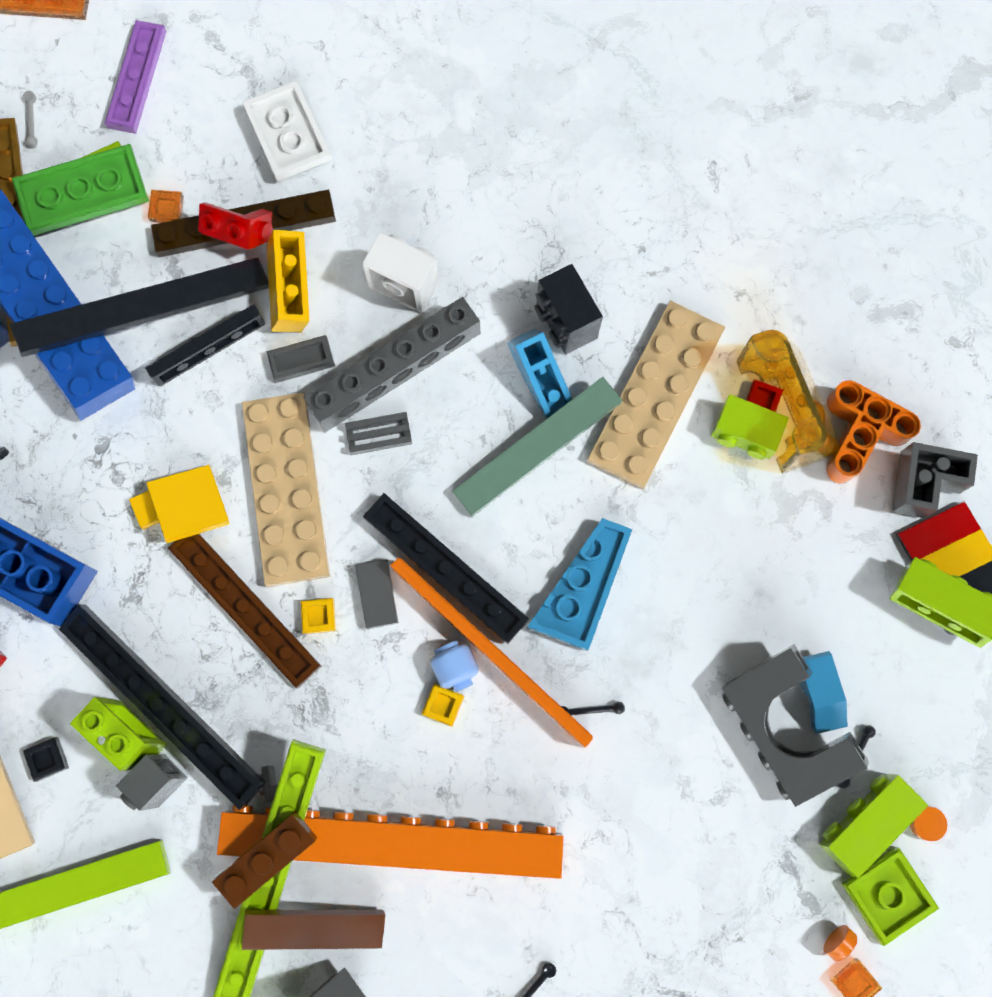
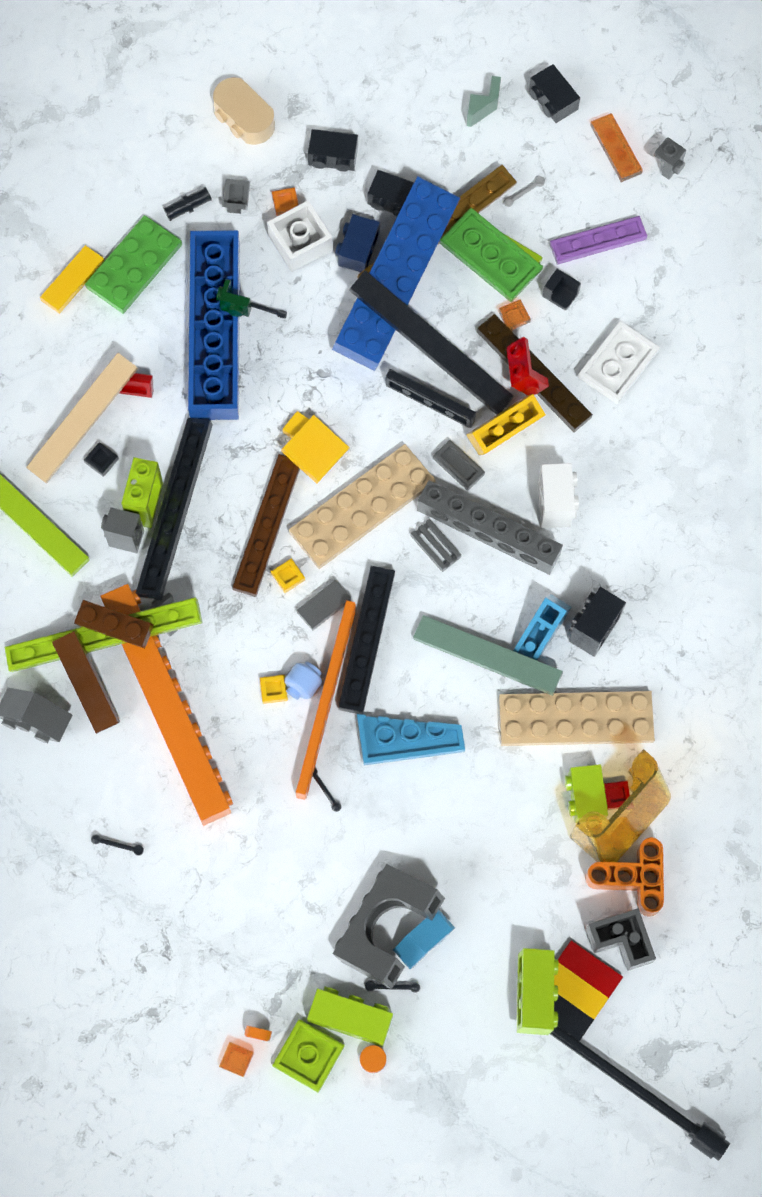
camera: 60 degrees right, 5 degrees down
none -> black panel [542,268,581,310]

